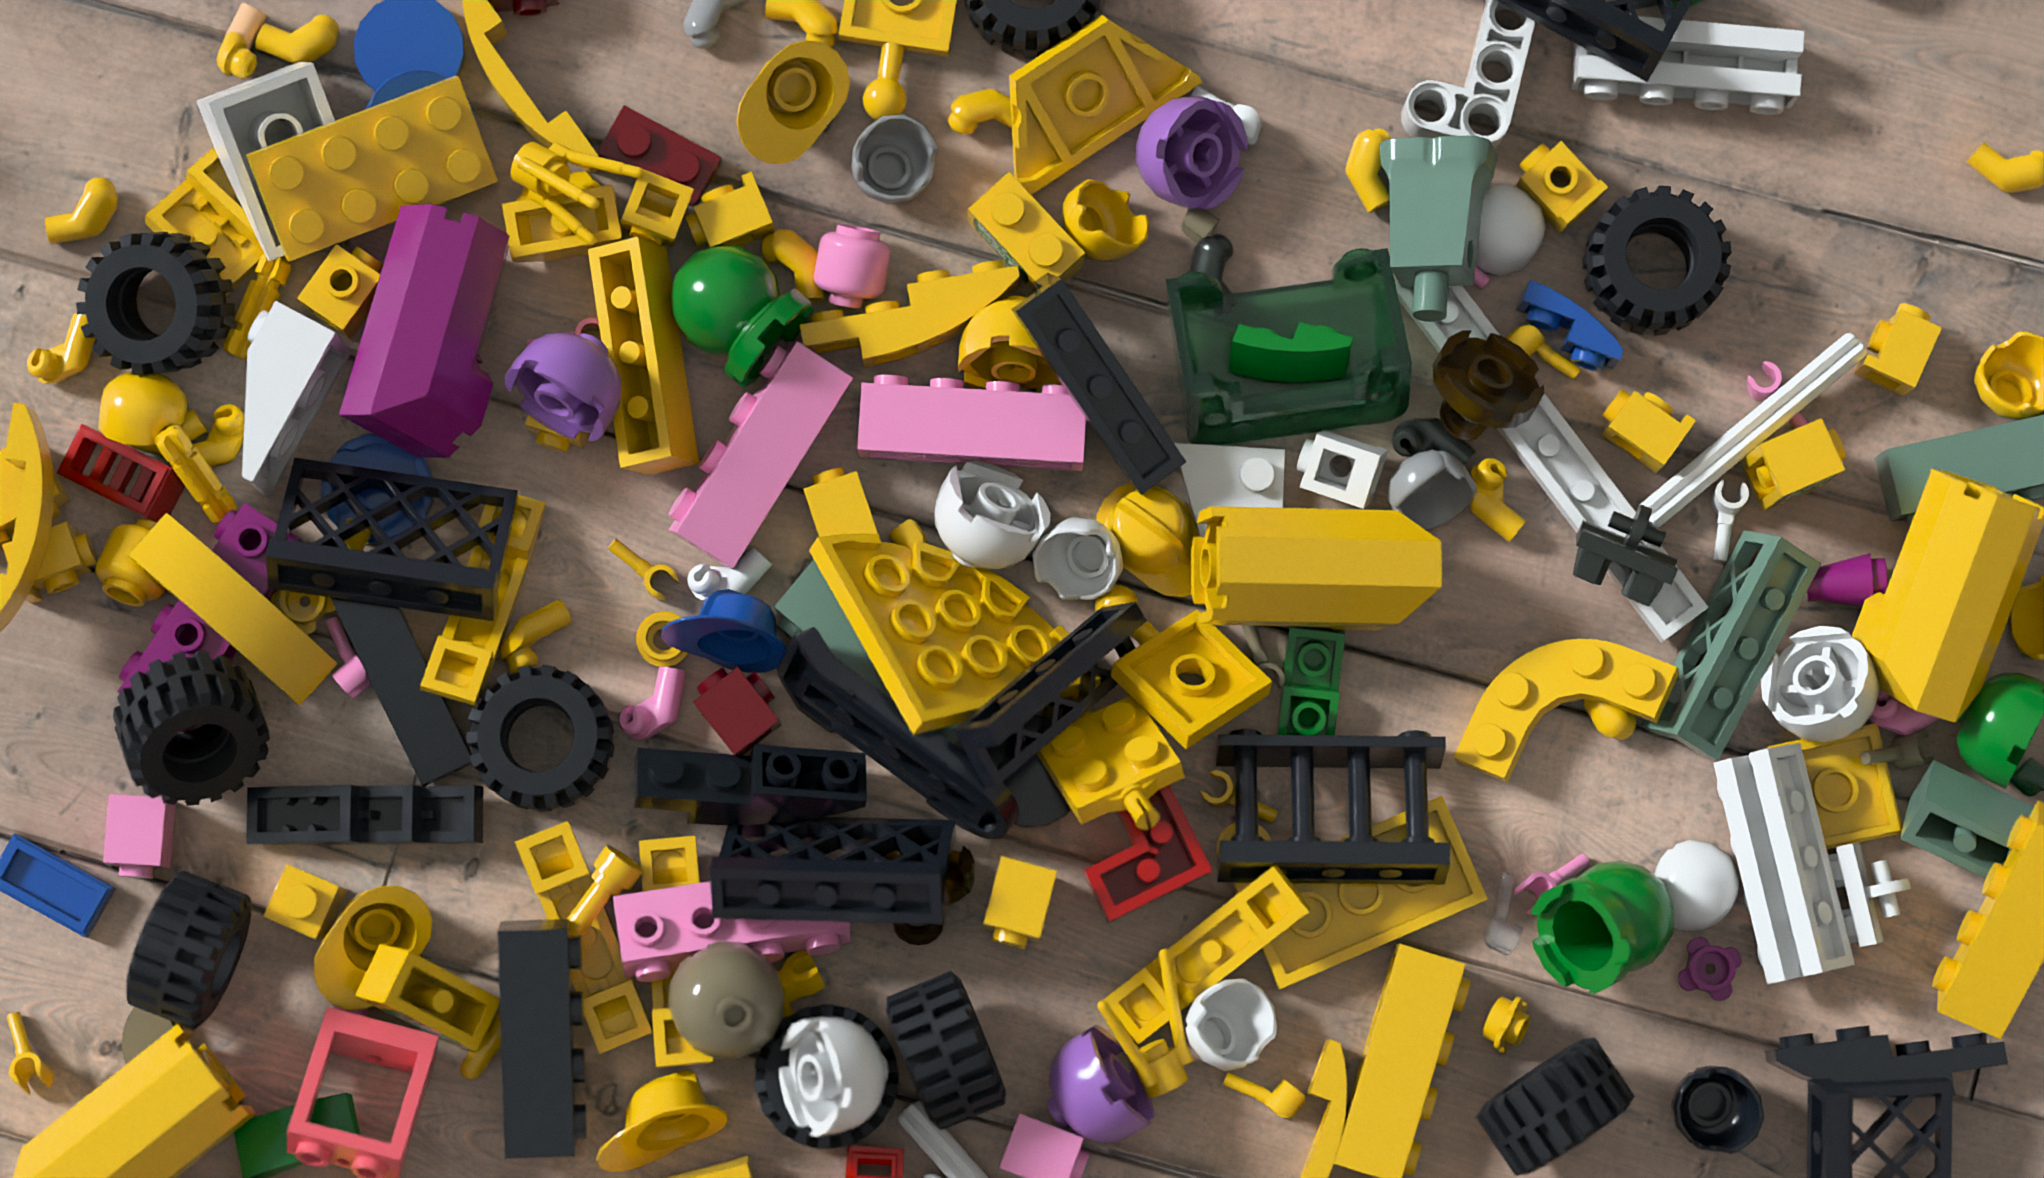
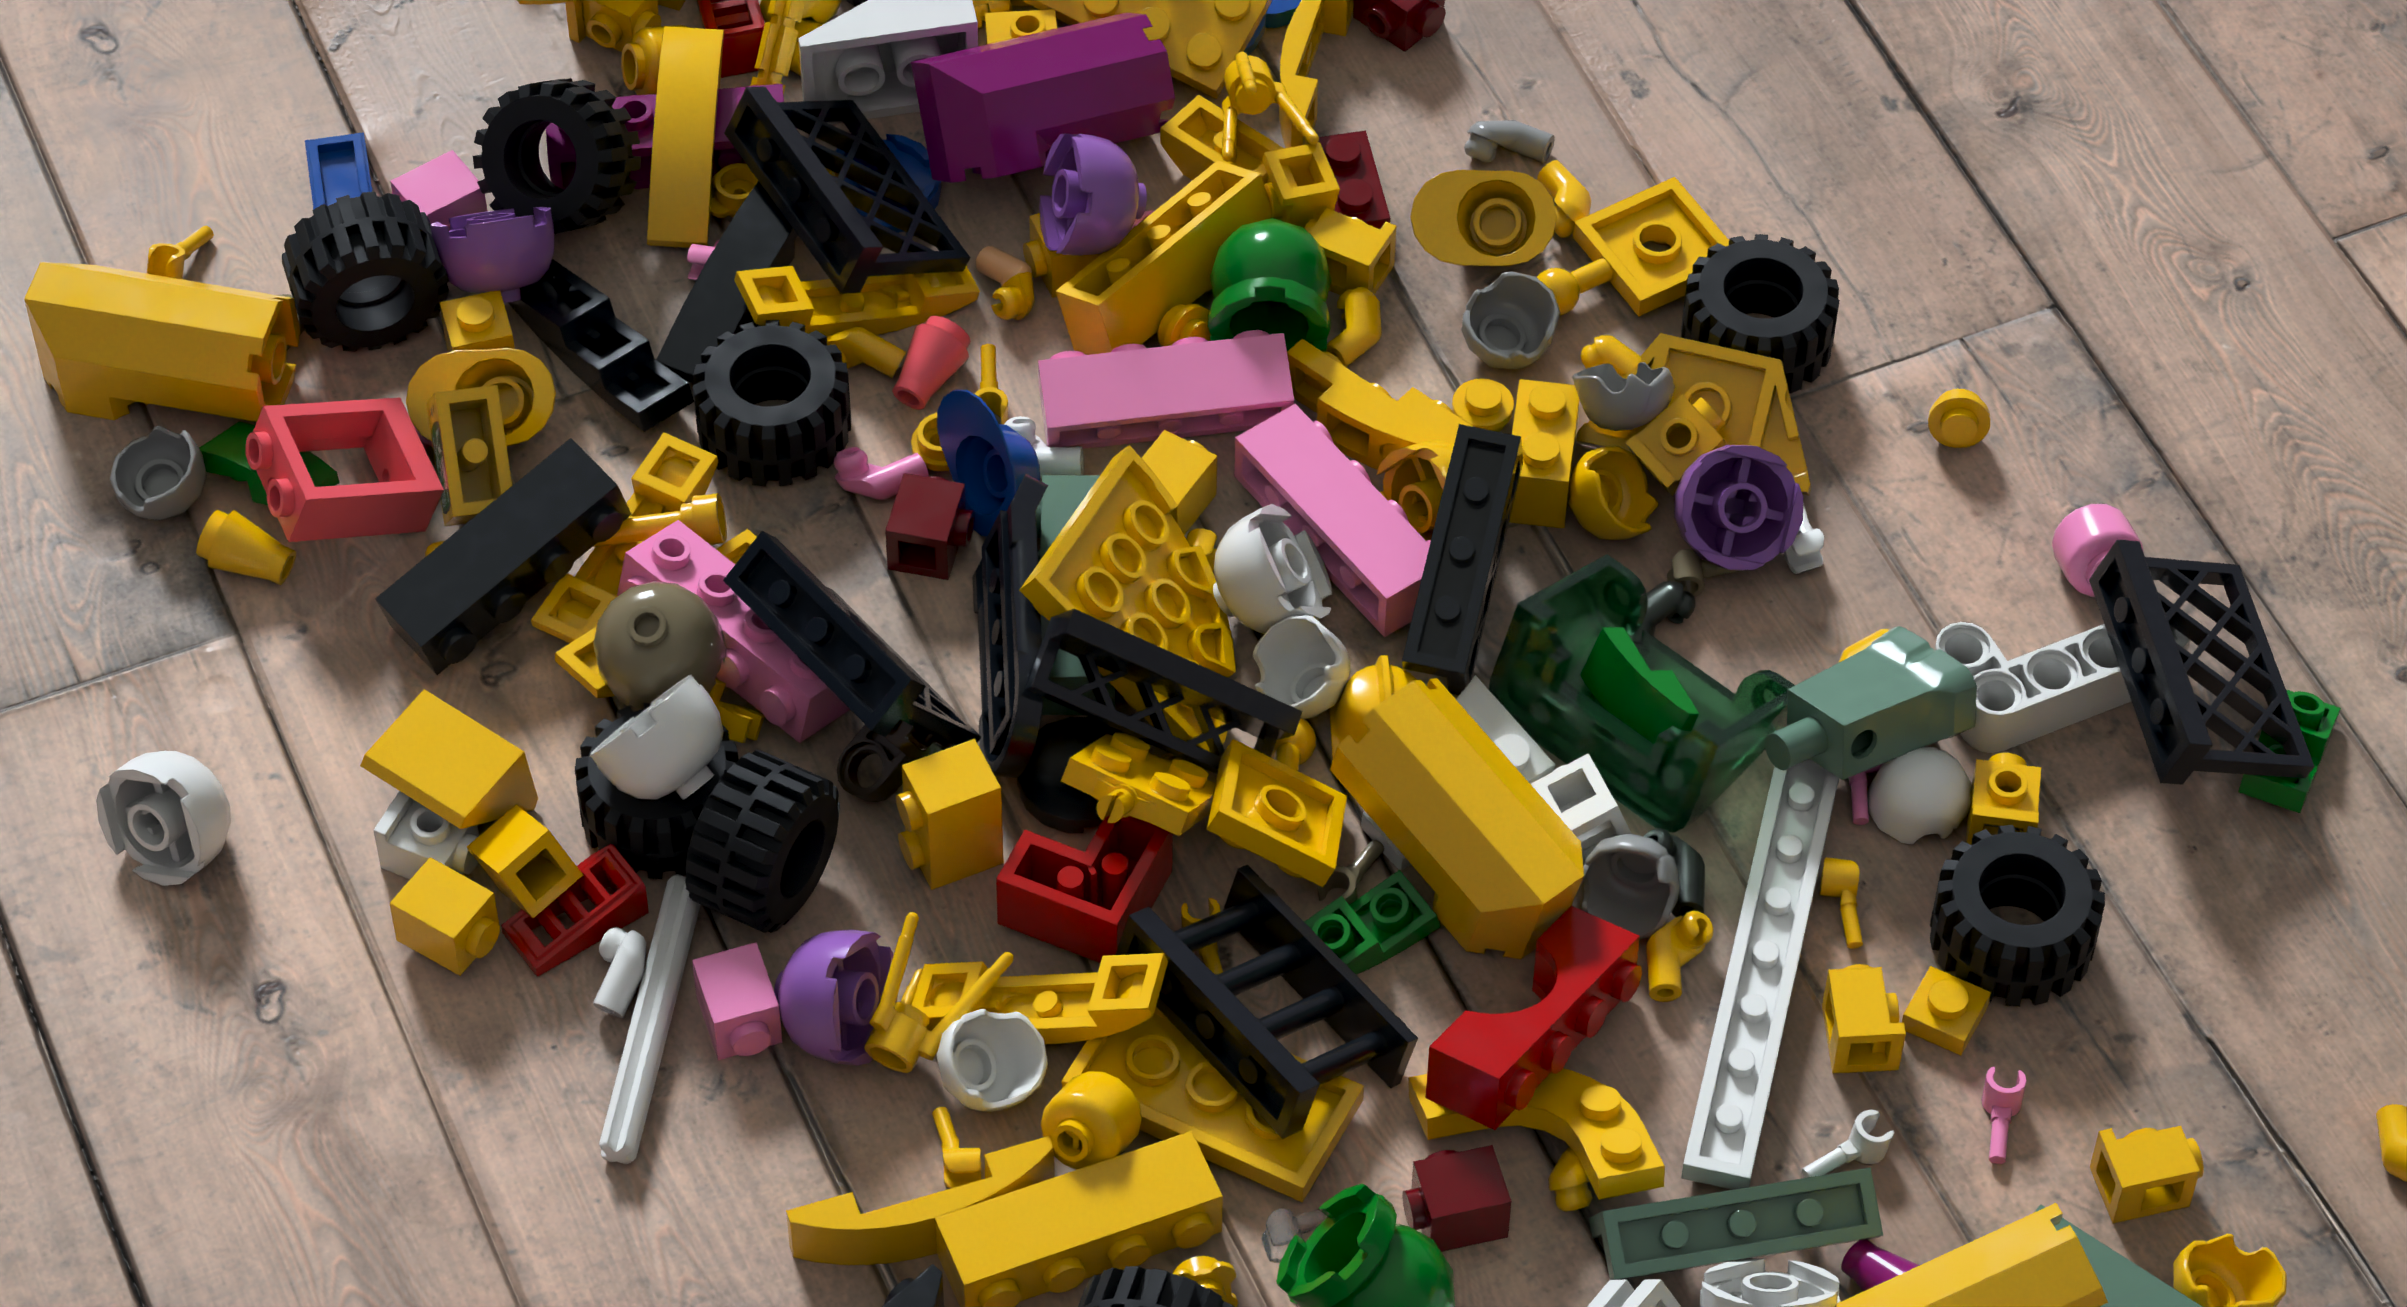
camera: 55 degrees right, 30 degrees down
yellow piece [596,1070,728,1172] -> none
black slope [634,744,867,825] -> none
bright pink head [814,224,891,308] -> none
dark brown tile [1432,330,1544,441] -> none
blue slope [1516,280,1624,372] -> none
white brick [1570,16,1804,115] -> none
pearl dark grey hips [1573,505,1678,606] -> none
white axle [1638,333,1867,528] -> none
yellow brick [1740,418,1846,512] -> none
none -> medium lavender cylinder [430,207,554,303]
none -> coral cone [892,316,971,410]
none -> arm [976,246,1035,320]
none -> yellow head [1041,1071,1142,1170]
none -> yellow plate [1158,304,1210,346]
none -> dark red brick [1402,1145,1512,1252]
none -> red arch [1425,905,1642,1130]
none -> yellow plate [1452,379,1514,432]
none -> light grey hair [1572,362,1675,431]
none -> yellow brick [1625,394,1727,496]
none -> yellow plate [1902,966,1991,1056]

